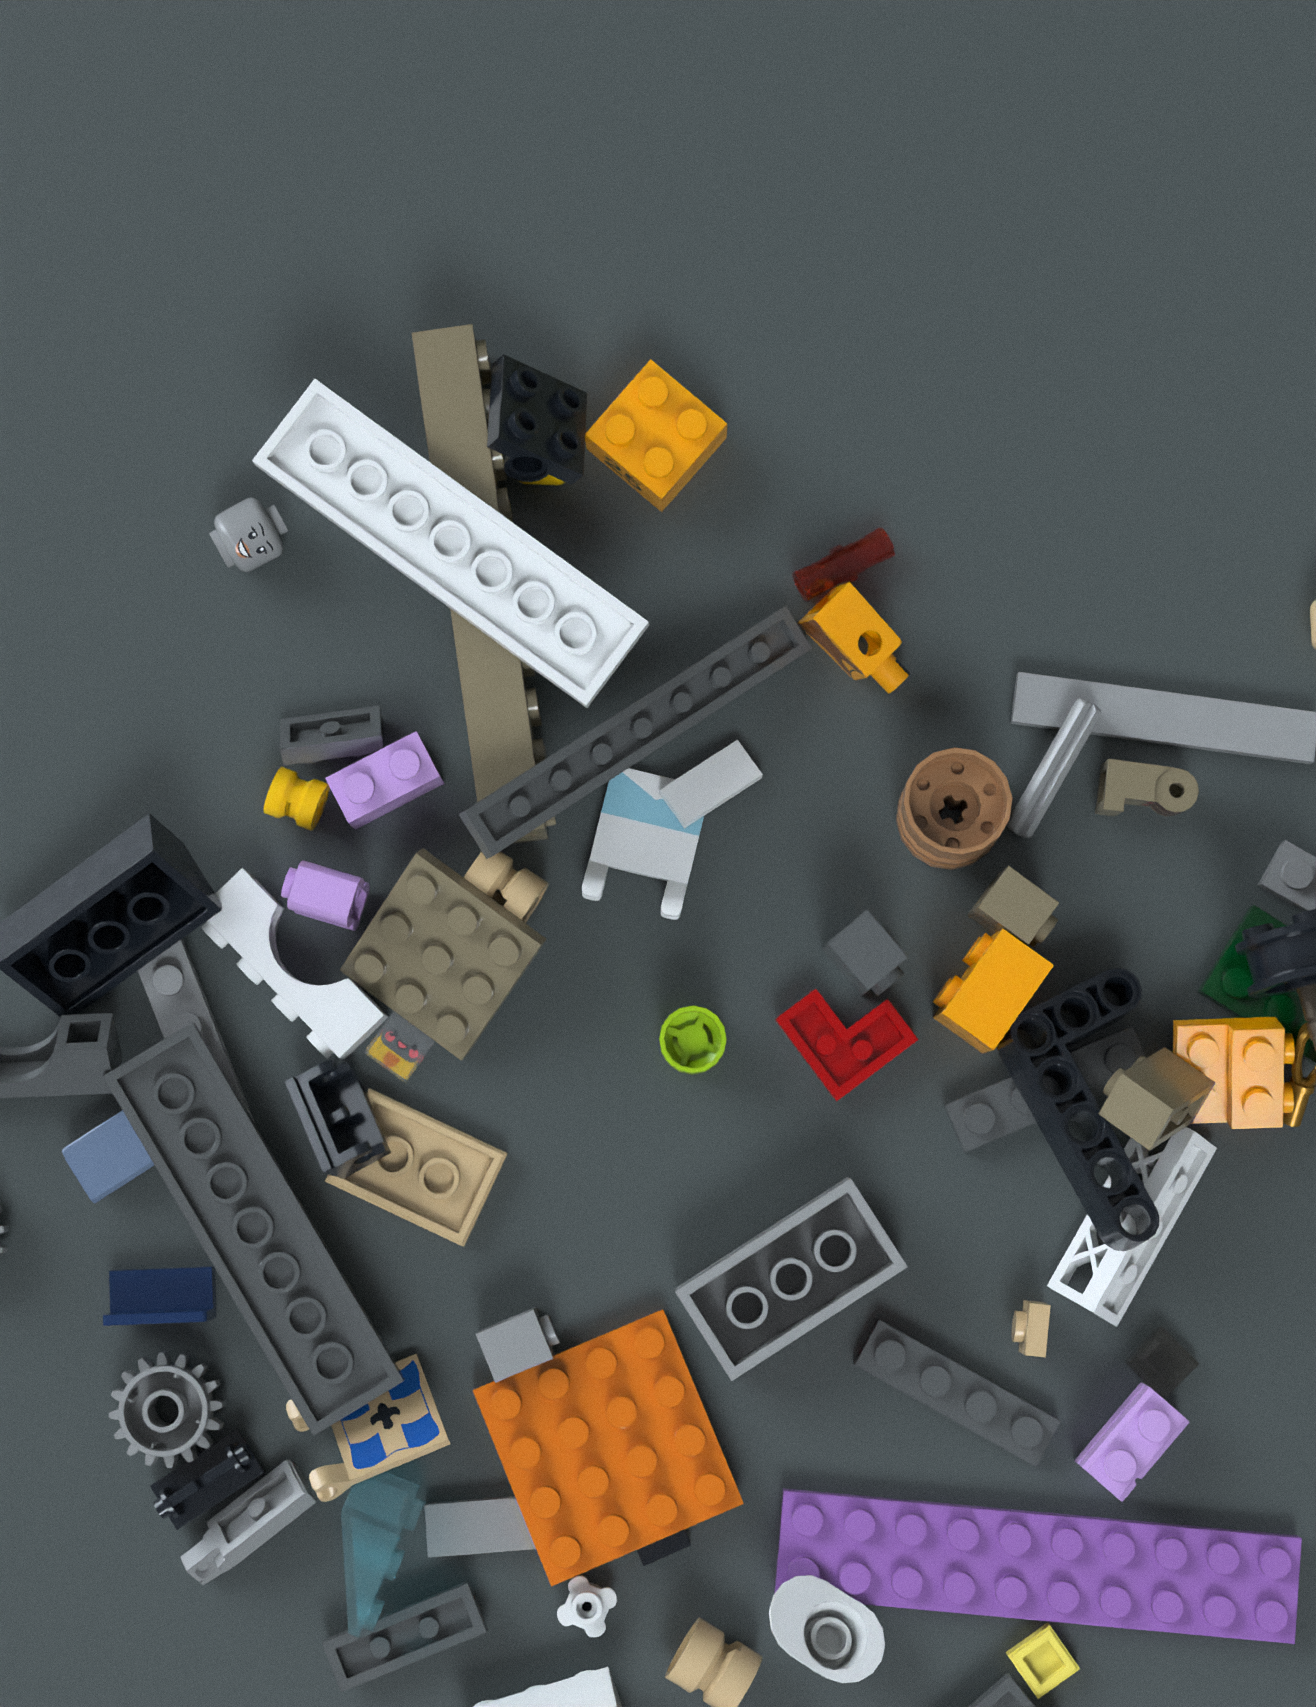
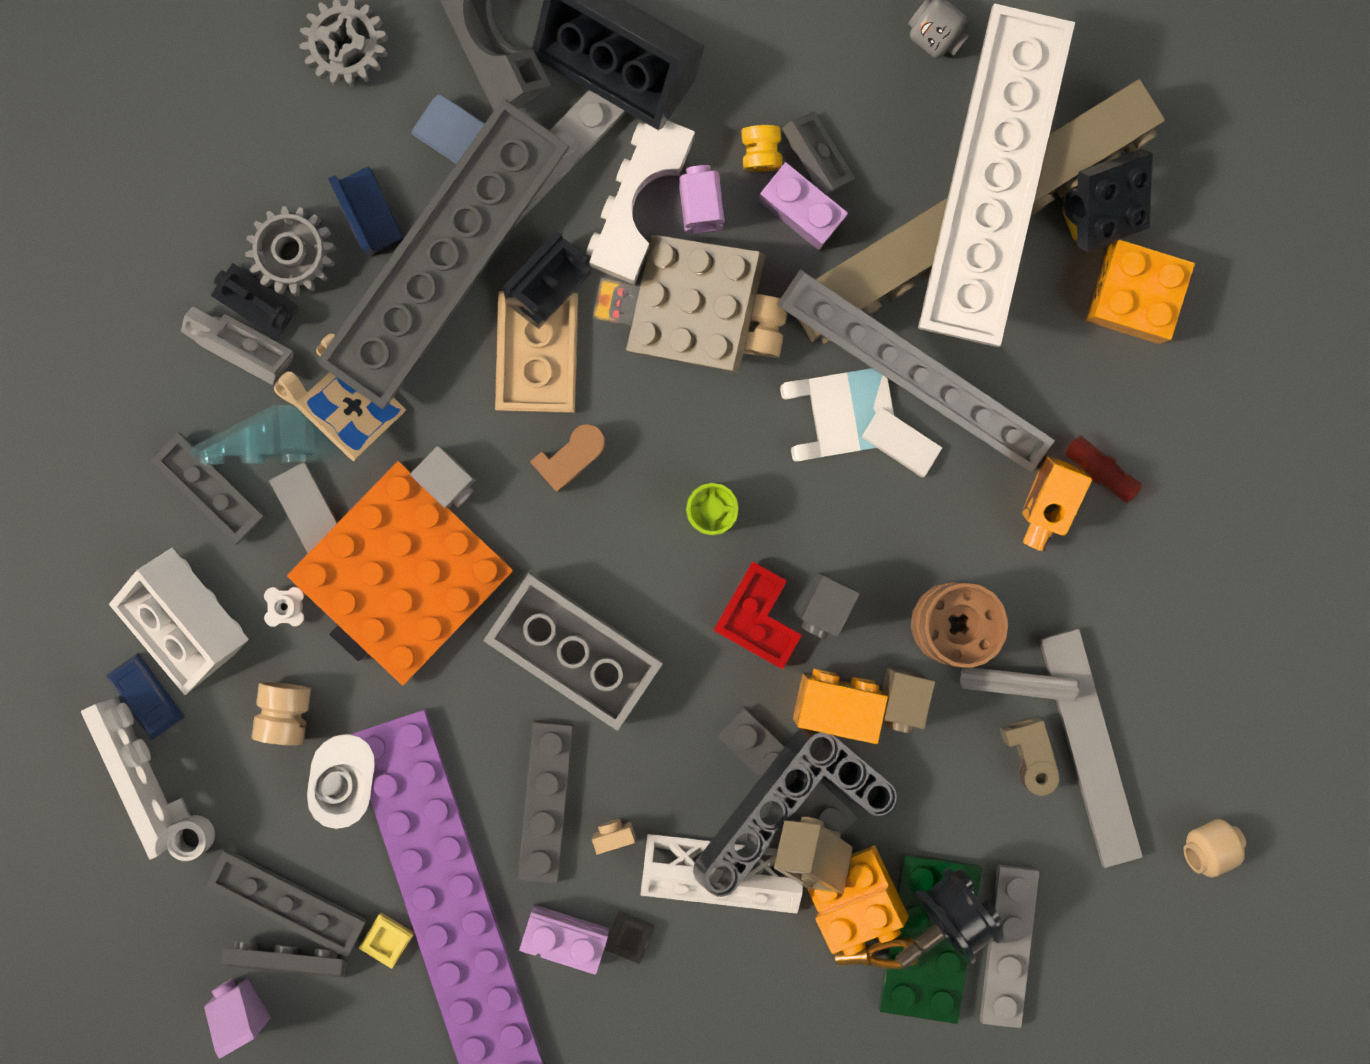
camera: 70 degrees right, 5 degrees up
none -> medium nougat leg [530,424,605,492]

